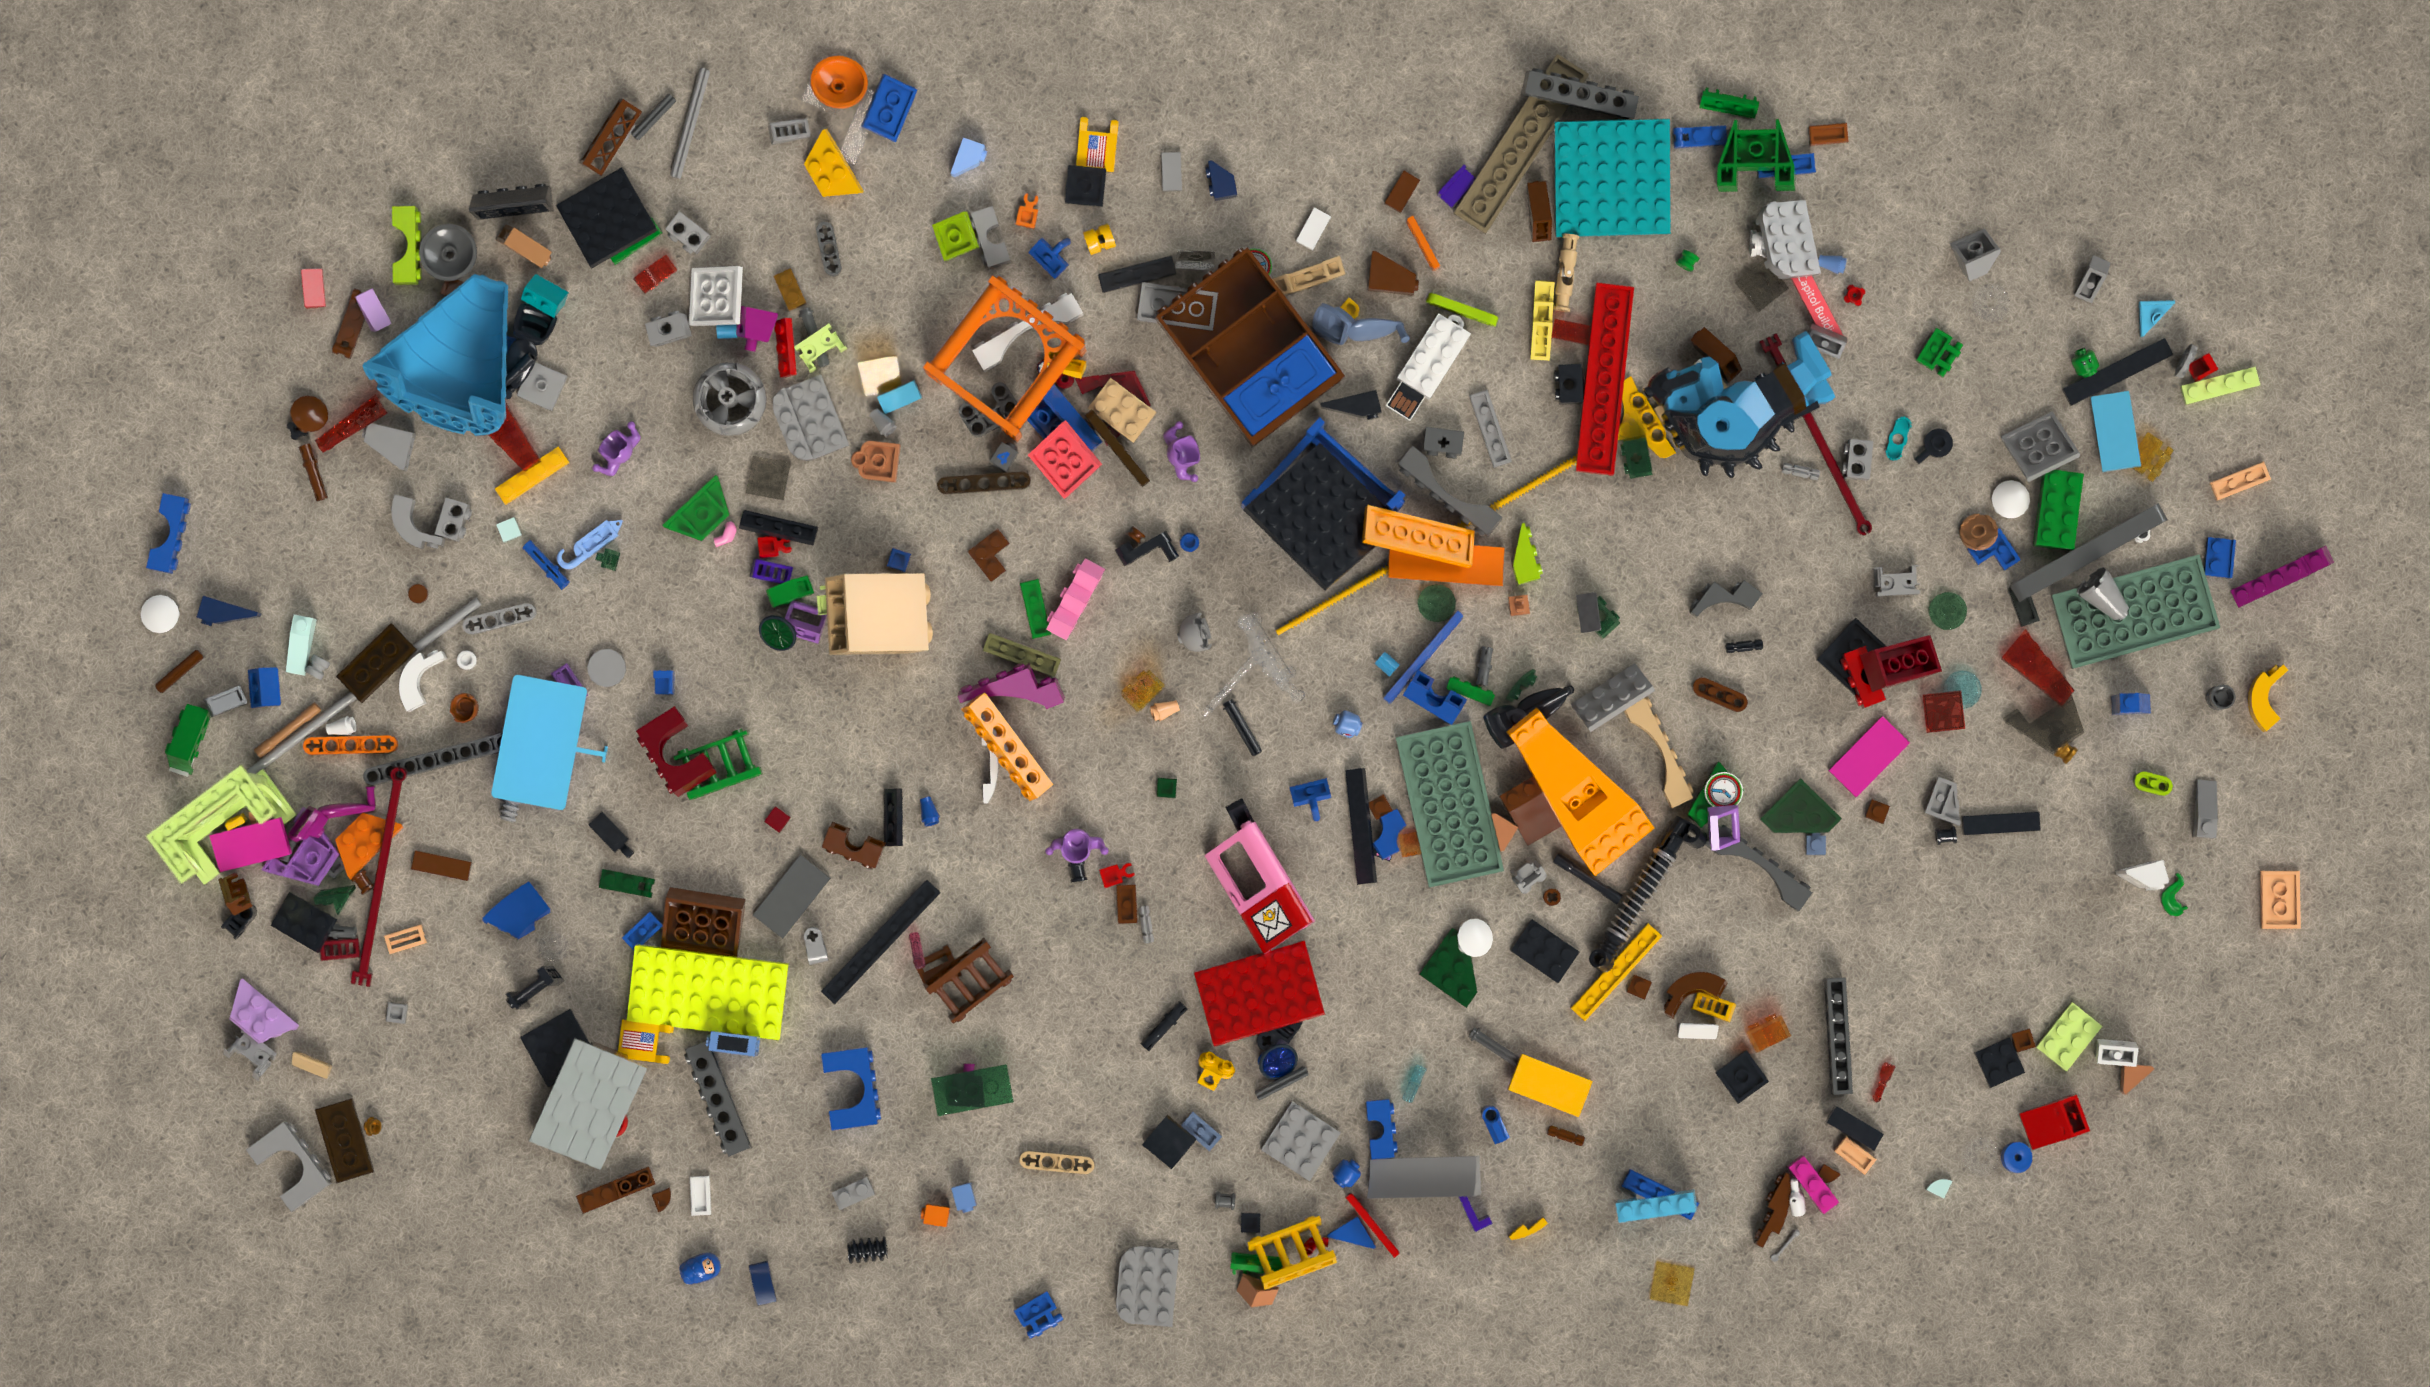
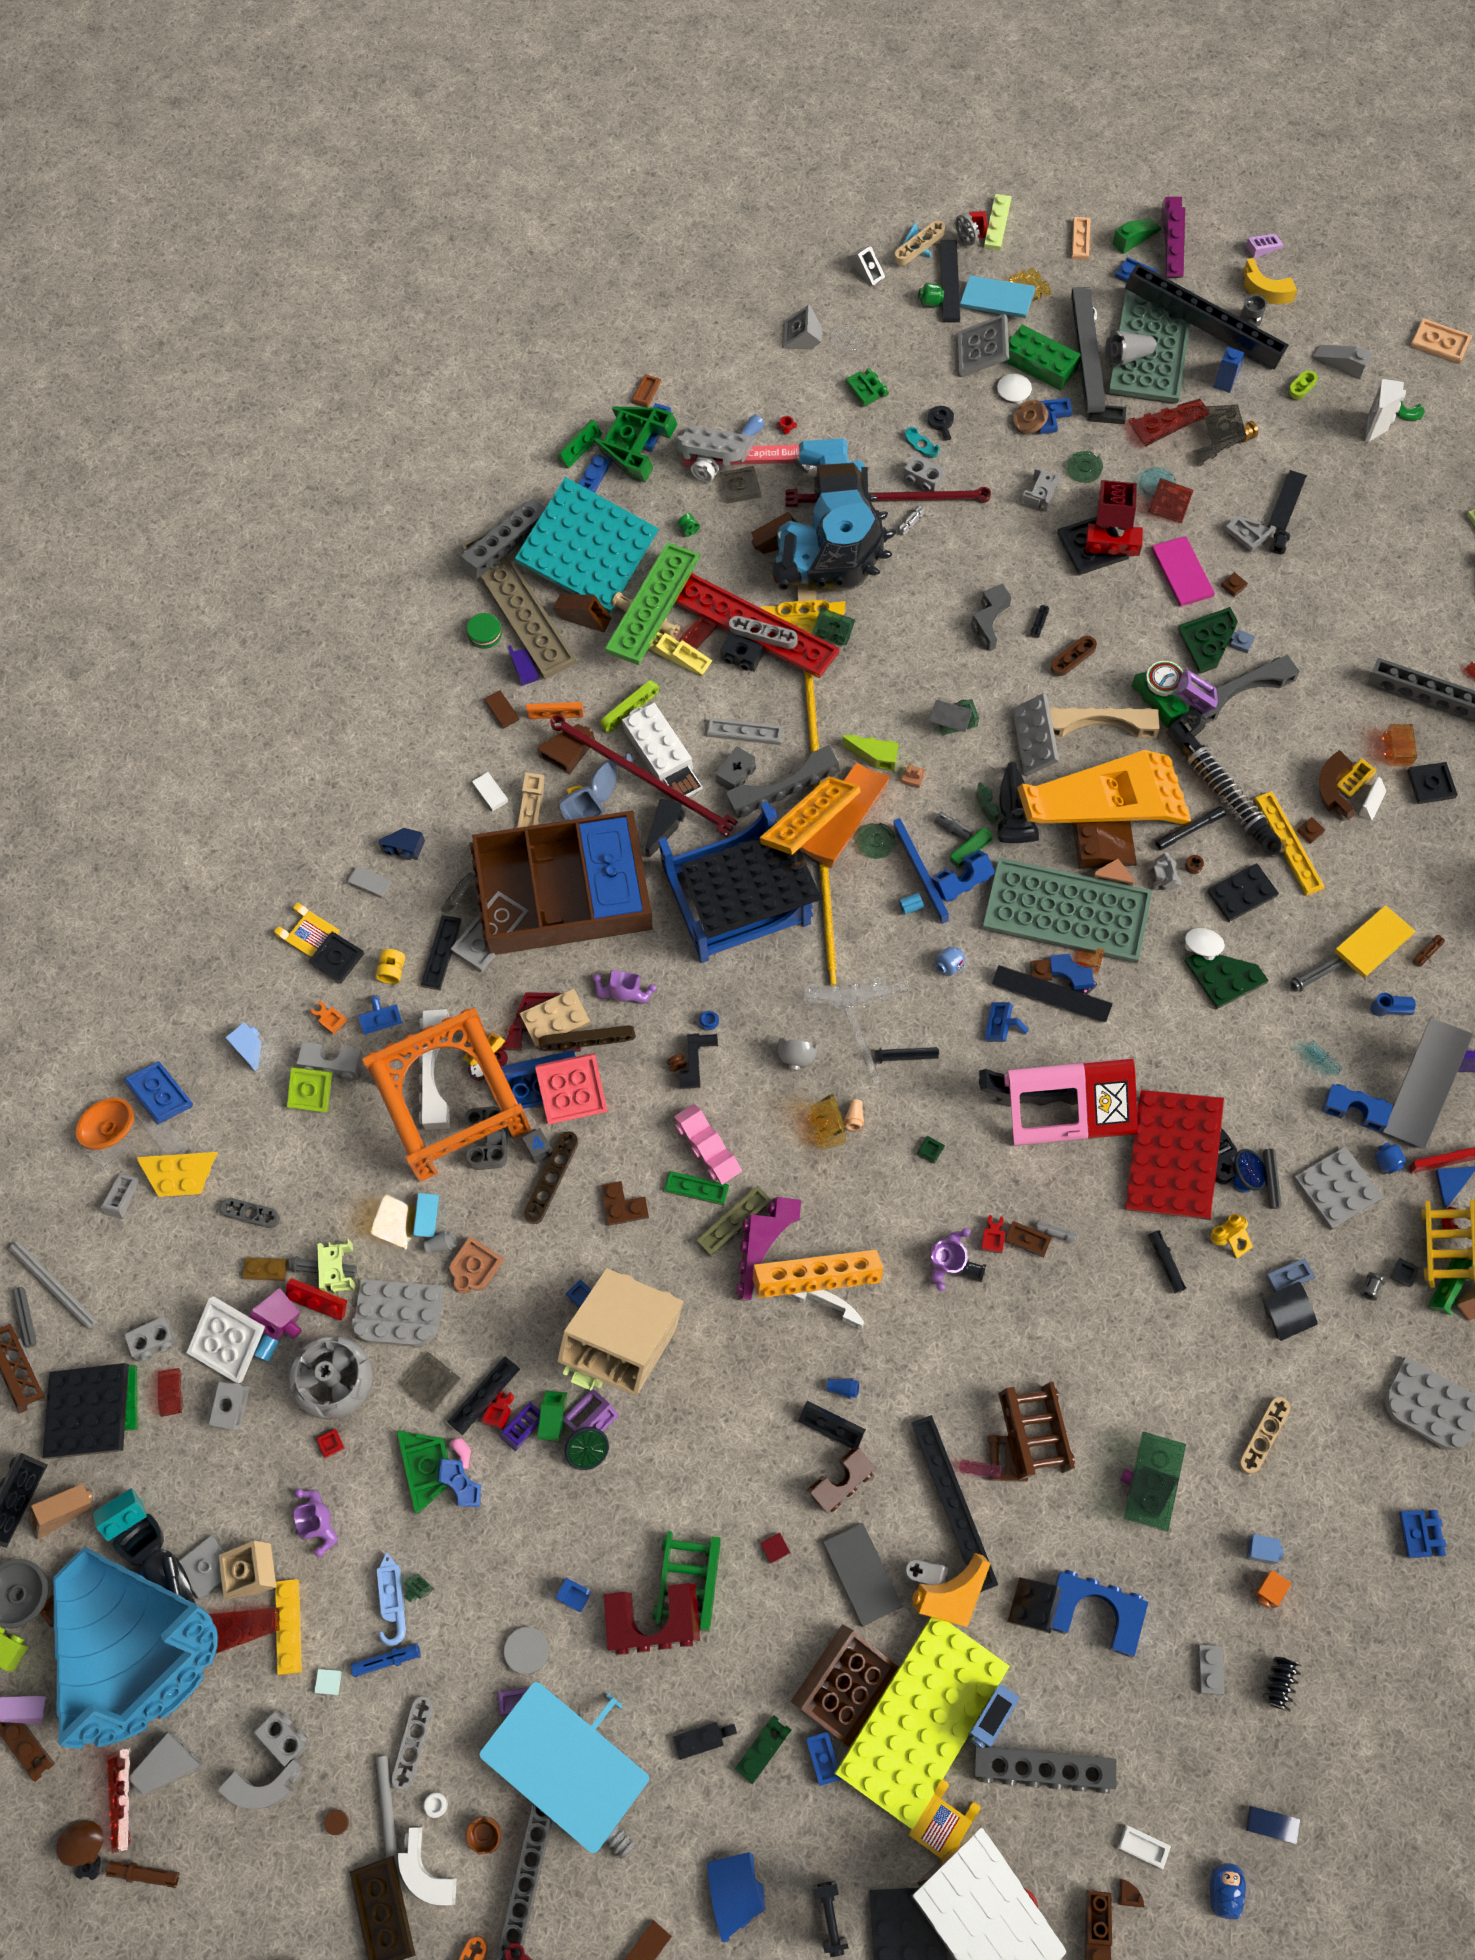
camera: 60 degrees left, 20 degrees down
none -> tan slope [219,1541,276,1599]
none -> red tile [316,1428,345,1459]
none -> tile [437,1459,481,1507]
none -> green head [467,613,502,649]
none -> dark red hinge [550,714,738,837]
none -> bright green plate [605,542,700,665]
none -> light grey beam [729,616,798,649]
none -> tan beam [894,221,946,265]
none -> light orange arch [912,1553,991,1627]
none -> black plate [1008,1577,1062,1634]
none -> green slope [1112,218,1161,254]
none -> black brick [1125,263,1289,370]
none -> lavender slope [1245,234,1284,258]

